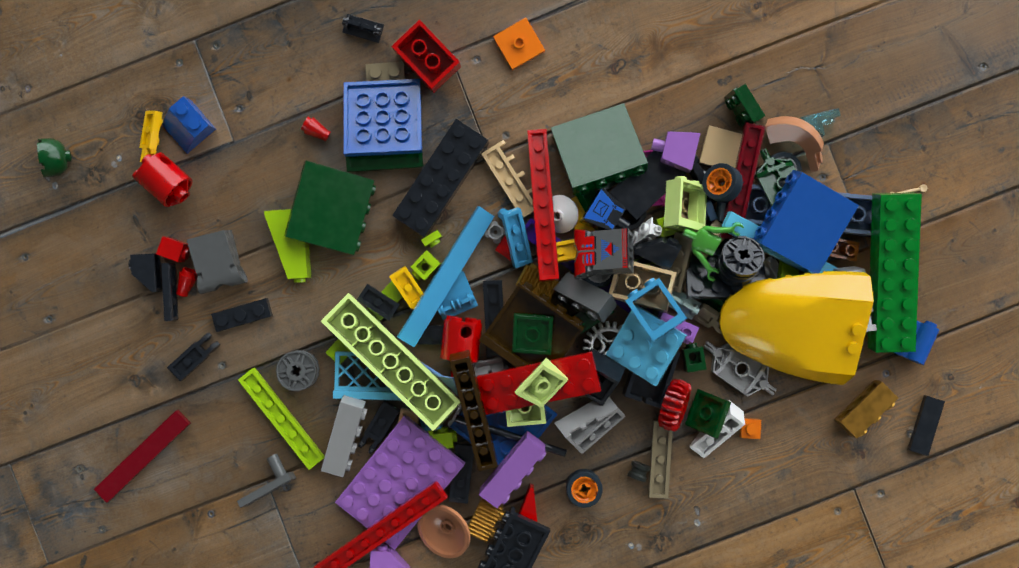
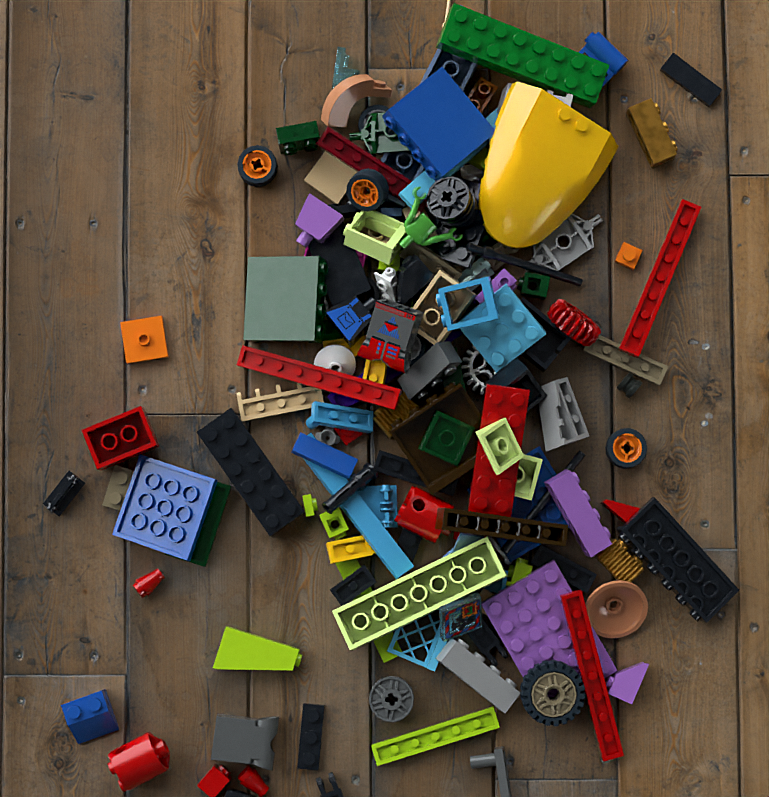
camera: 70 degrees left, 5 degrees down
yellow hinge [139,111,163,162] -> none
dark green panel [284,160,376,255] -> none
light grey hinge [473,356,510,377] -> none
dark green tile [685,389,731,439] -> none
white slope [690,400,745,458] -> none
none -> wheel [237,145,278,187]
none -> blue tile [291,432,358,480]
none -> black pin [322,463,379,514]
none -> tile [439,592,482,642]
none -> black bar [466,242,583,287]
none -> wheel [520,660,585,726]
none -> red plate [618,199,701,358]

